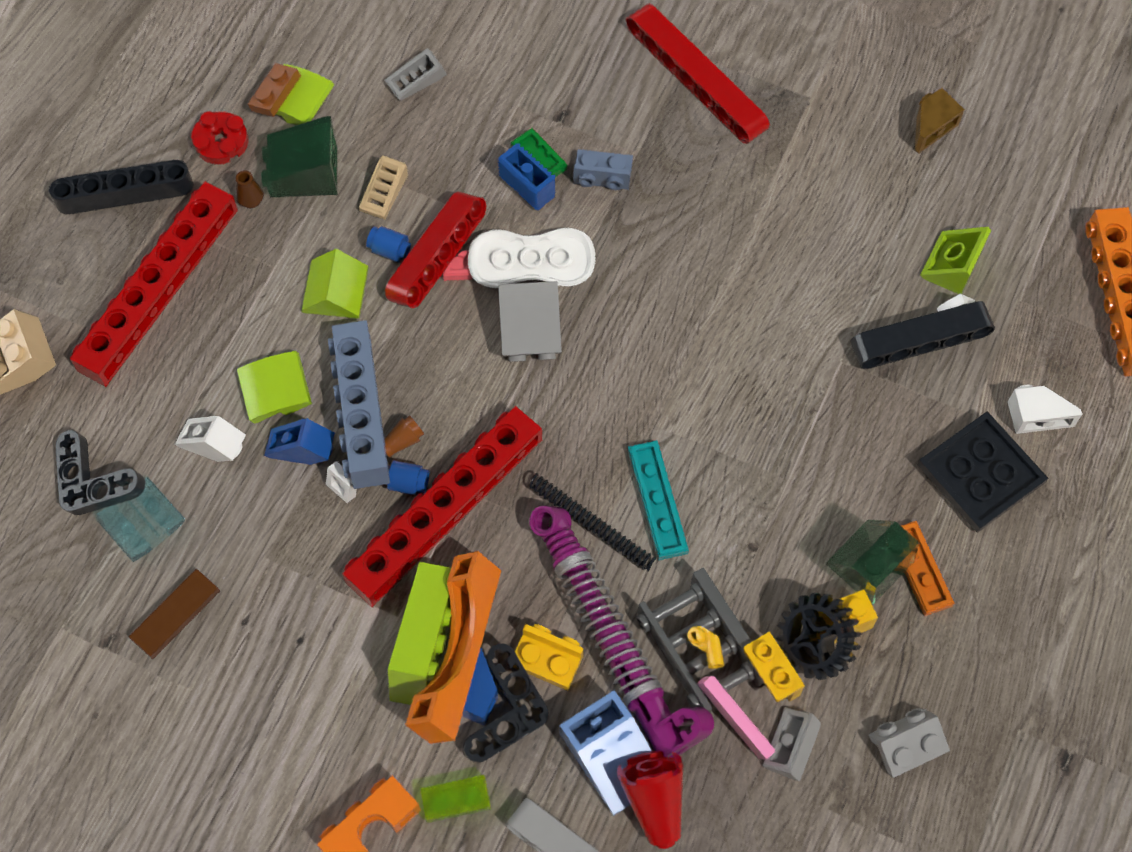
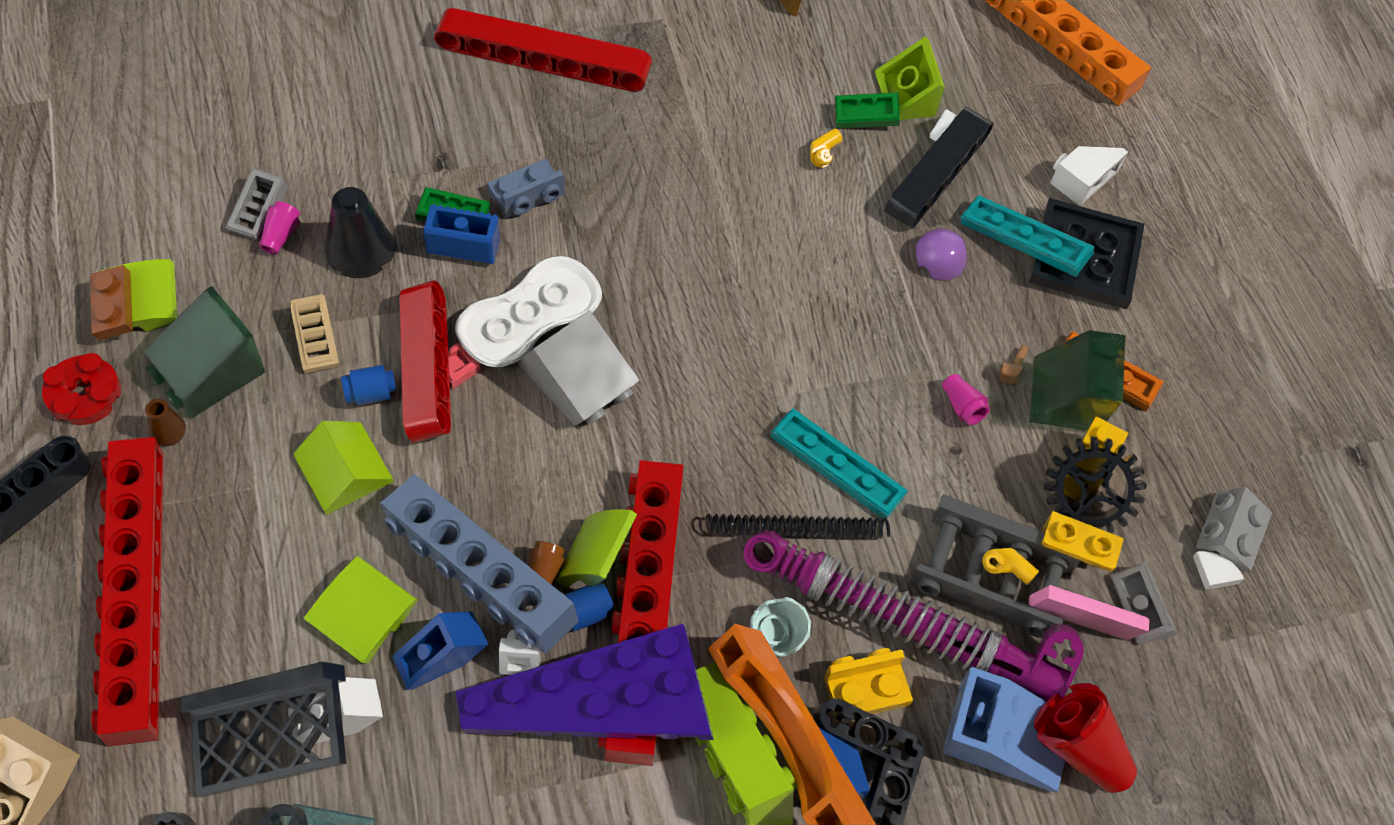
camera: 45 degrees left, 5 degrees down
none -> black fence [180,661,347,797]
none -> dark pink cone [258,201,301,255]
none -> black cone [325,187,395,278]
none -> dark purple wing [456,624,714,740]
none -> lime slope [555,509,637,588]
none -> light aqua hair [750,597,811,657]
none -> yellow arm [810,128,843,168]
none -> green plate [835,92,900,129]
none -> medium lavender hair [915,228,967,280]
none -> dark pink cone [942,374,990,425]
none -> teal tile [960,195,1094,277]
none -> medium nougat hand [998,345,1029,385]
none -> white tile [1193,551,1244,590]

